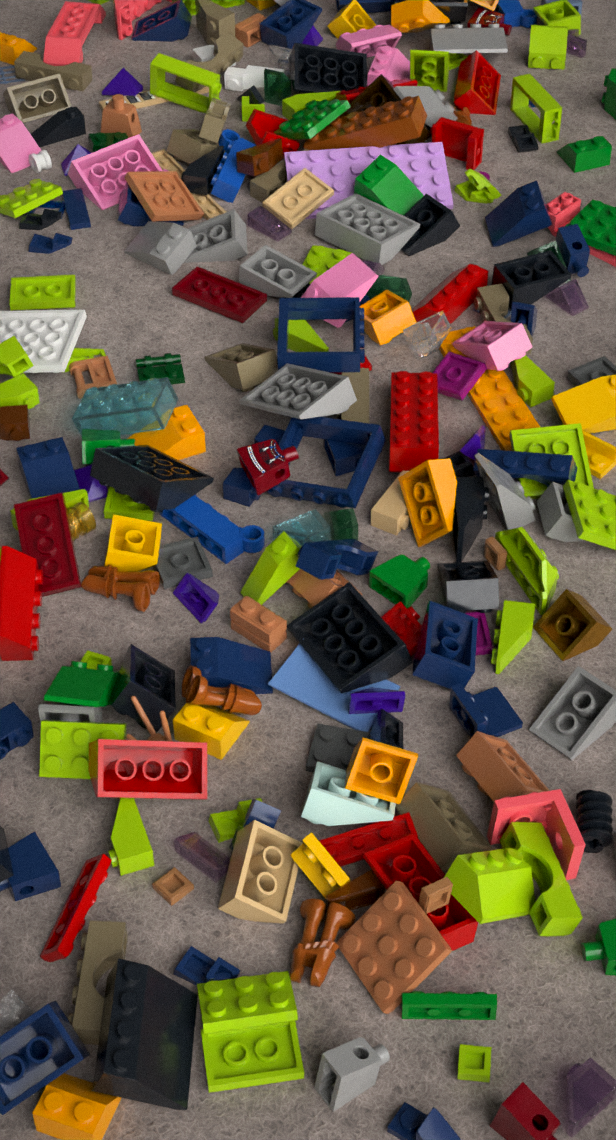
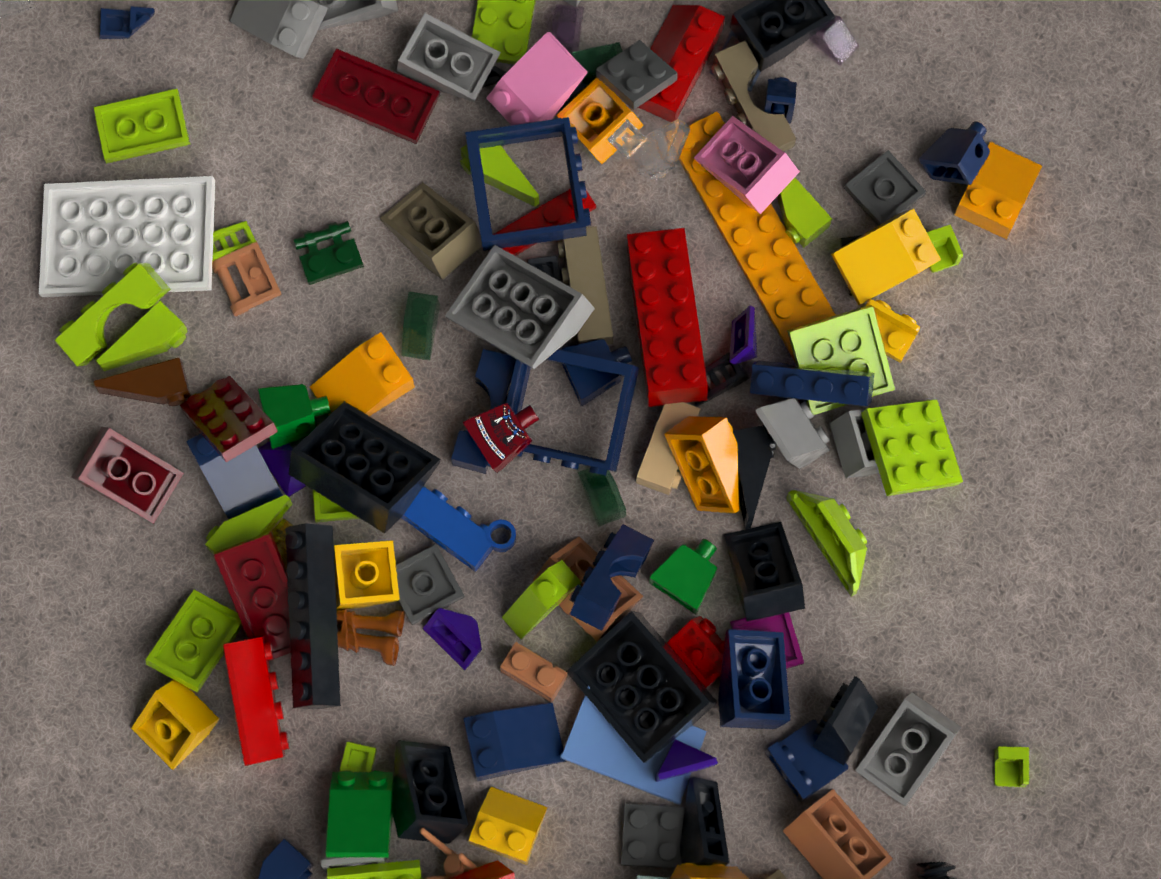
camera: 10 degrees left, 30 degrees up
clear light blue brick [72,377,178,437] -> none
dark orange piece [182,665,262,715] -> none
clear light blue slope [272,509,331,546] -> none
magenta tile [432,352,487,401] -> none
medium nougat tile [484,536,507,571] -> none
lime slope [491,600,535,674] -> none
pearl gold slope [533,589,612,661] -> none
none -> plate [180,376,278,463]
none -> black brick [285,523,341,709]
none -> clear green slope [401,292,440,361]
none -> dark grey plate [596,40,677,110]
none -> clear slope [607,119,648,160]
none -> black slope [813,676,878,765]

